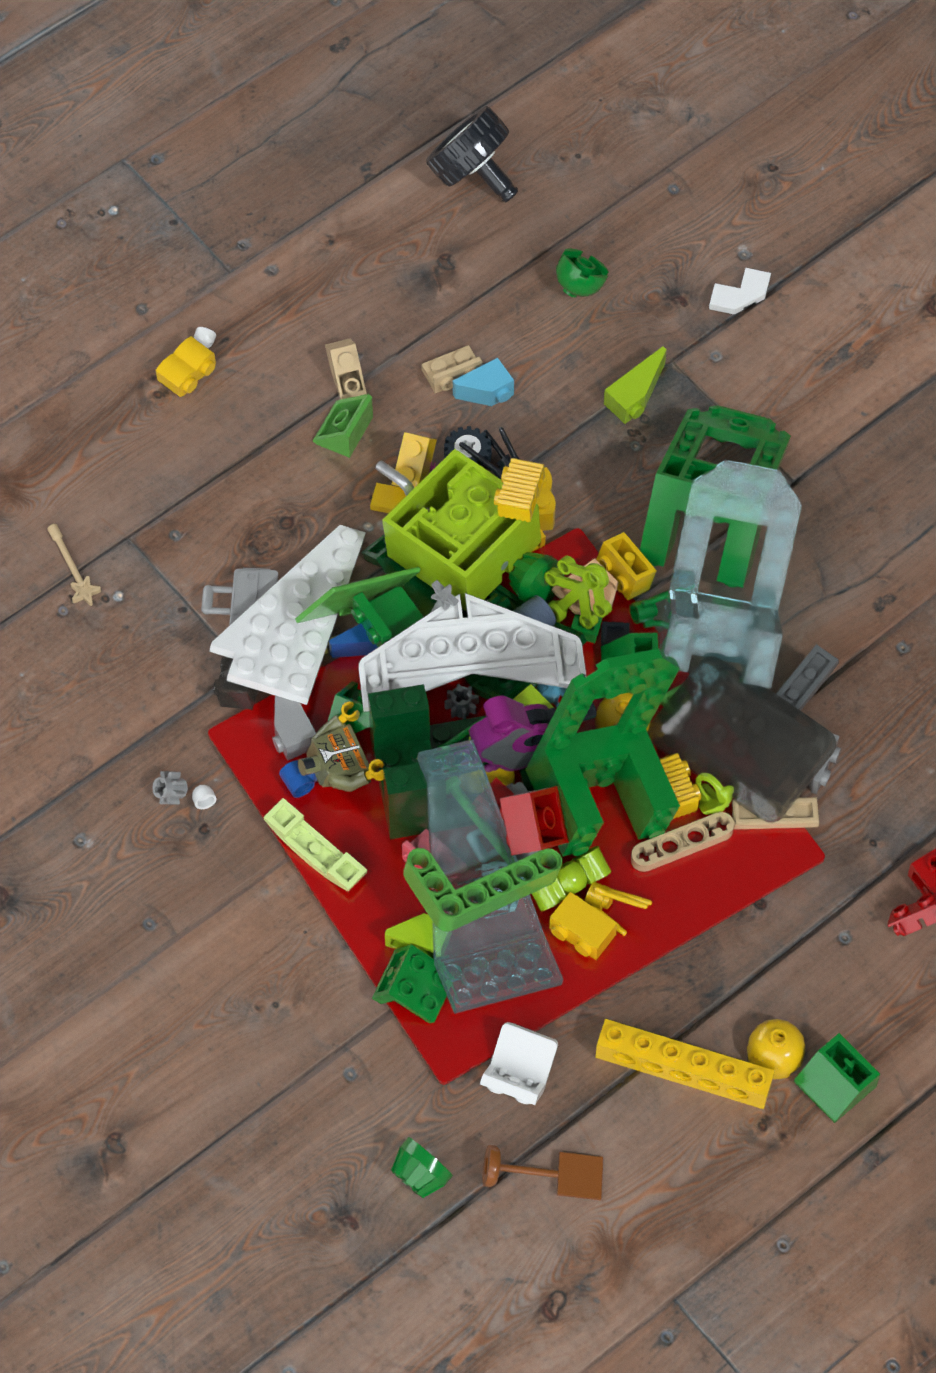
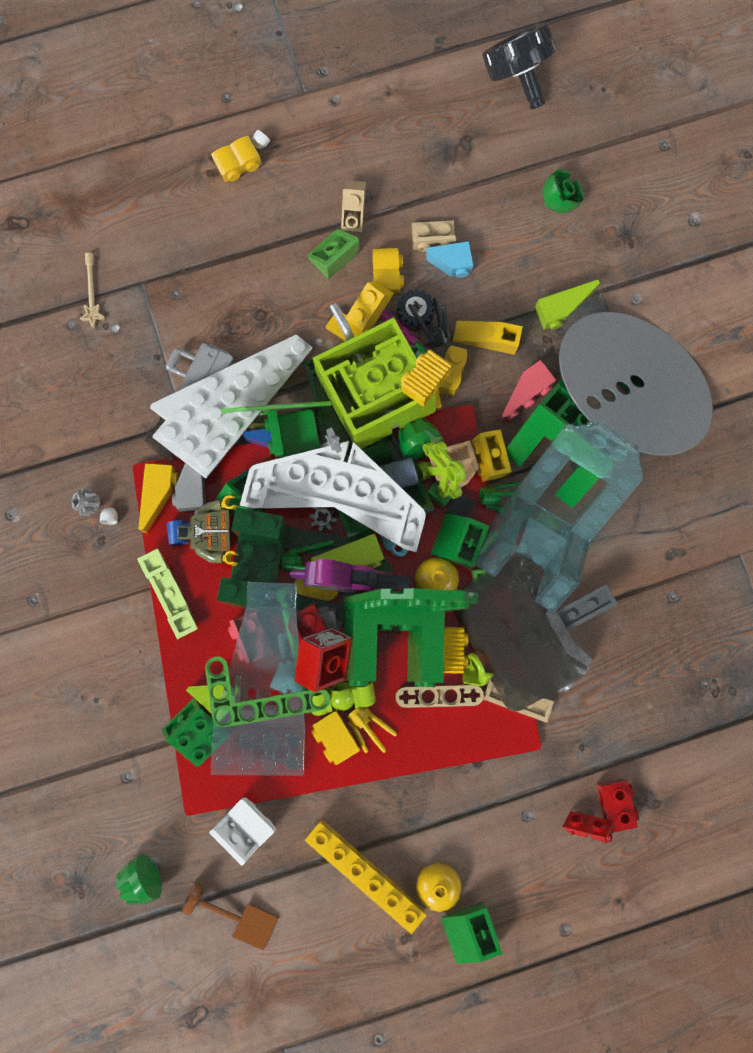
camera: 20 degrees right, 20 degrees up
white tile [709,268,771,314] -> none
none -> yellow slope [138,464,179,533]
none -> yellow brick [372,248,404,294]
none -> yellow slope [452,321,523,355]
none -> coral slope [500,360,556,423]
none -> light grey piece [559,312,713,456]

